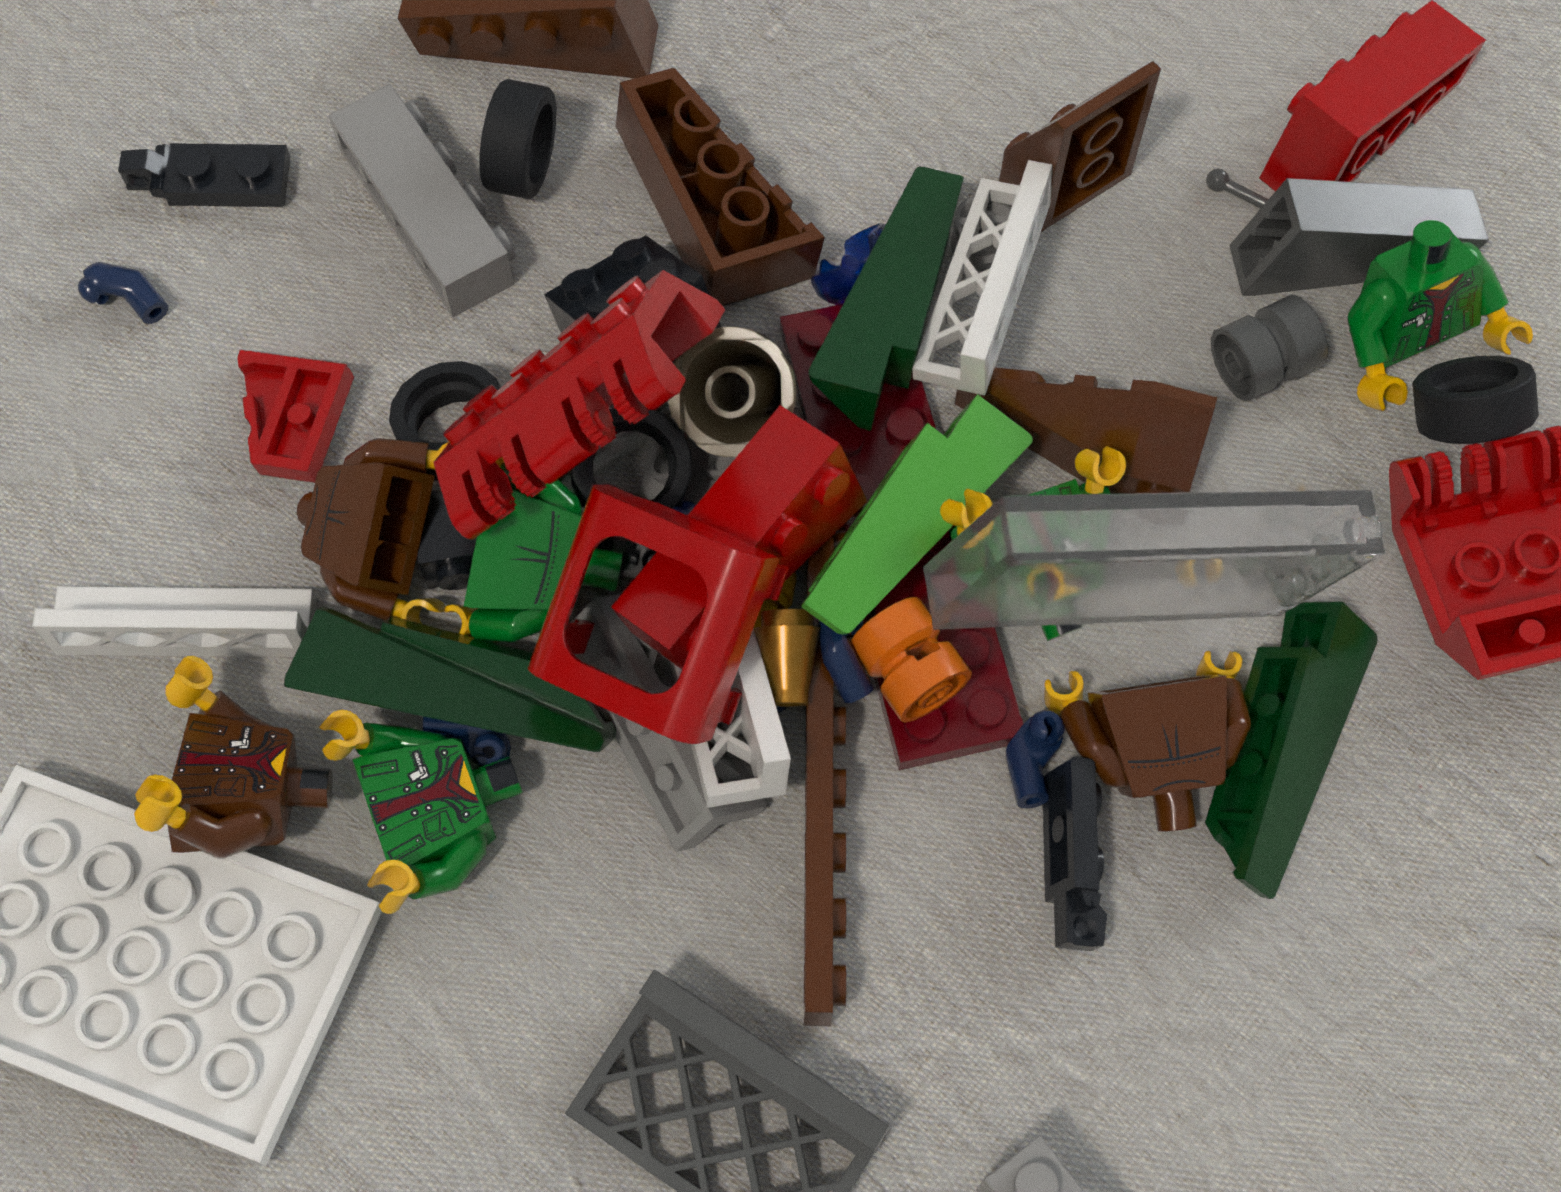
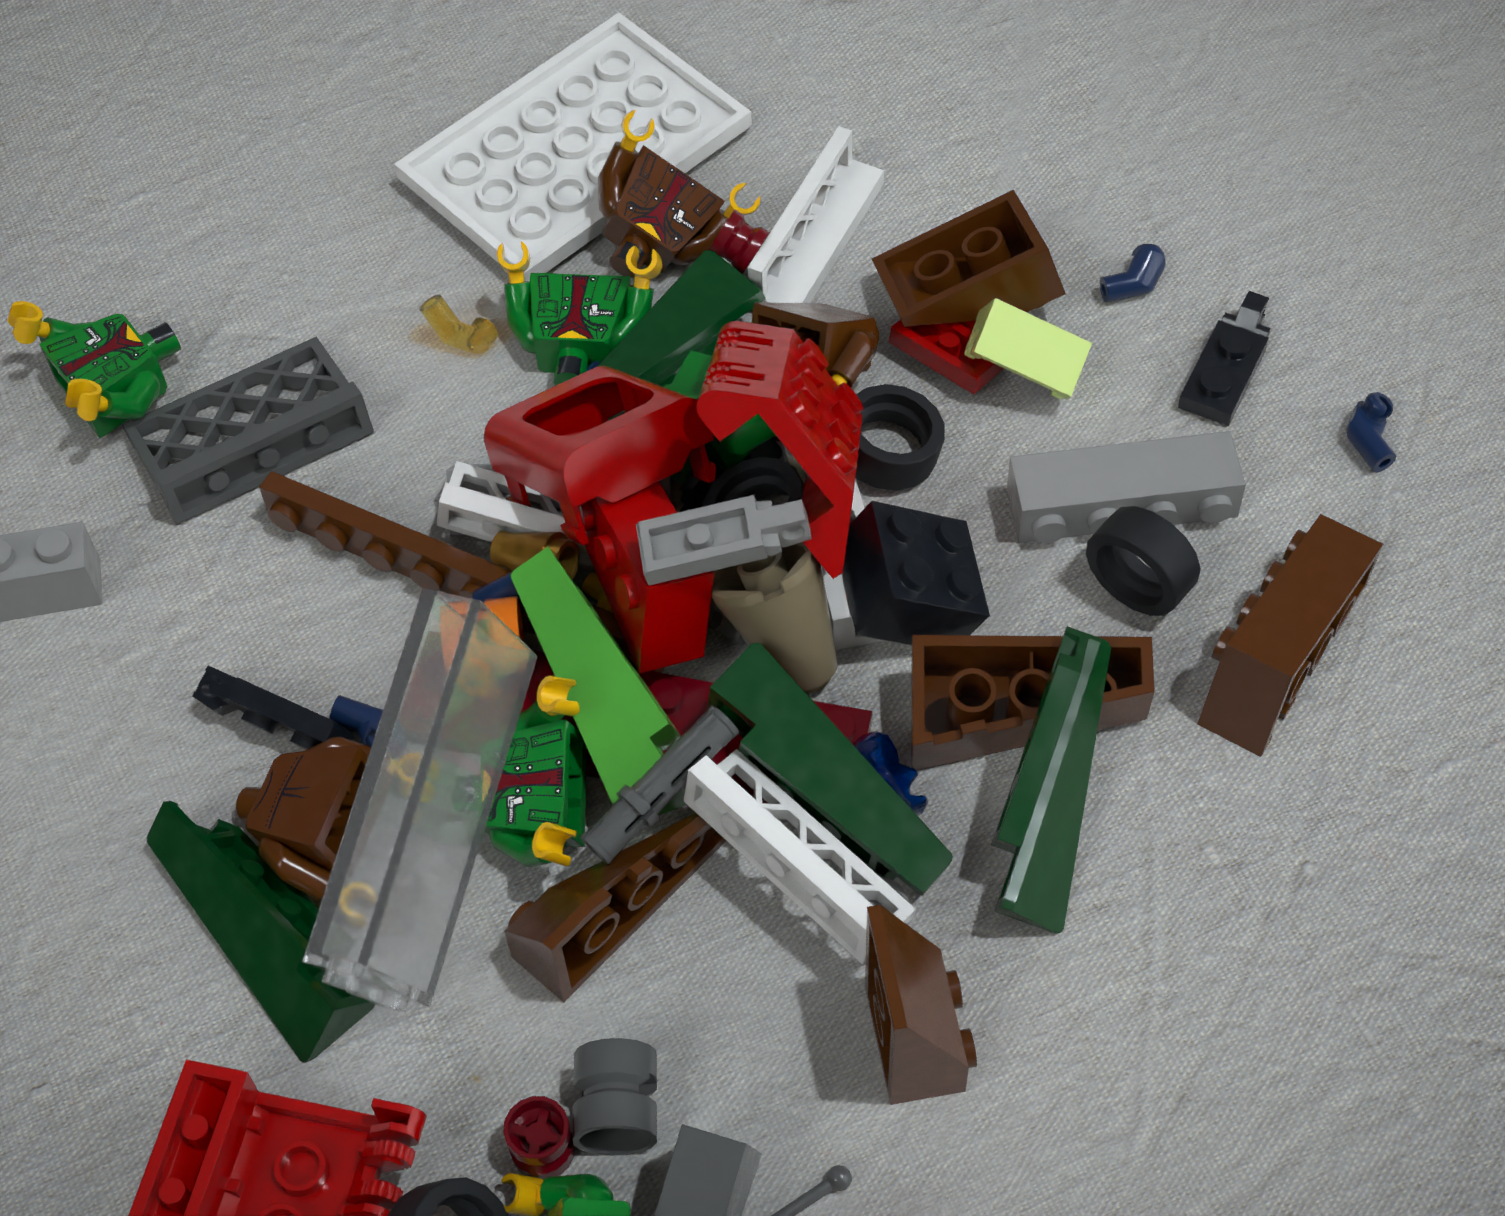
camera: 120 degrees right, 10 degrees down
none -> clear yellow arm [419,294,498,354]
none -> dark red wheel [503,1096,575,1180]
none -> dark grey pin [580,705,739,865]
none -> light grey hinge [636,495,811,586]
none -> dark red wheel [708,209,770,274]
none -> reddish brown slope [871,190,1066,327]
none -> yellowish green hinge [964,298,1092,400]
none -> dark green wedge [991,626,1111,934]
none -> dark blue arm [1346,392,1397,473]

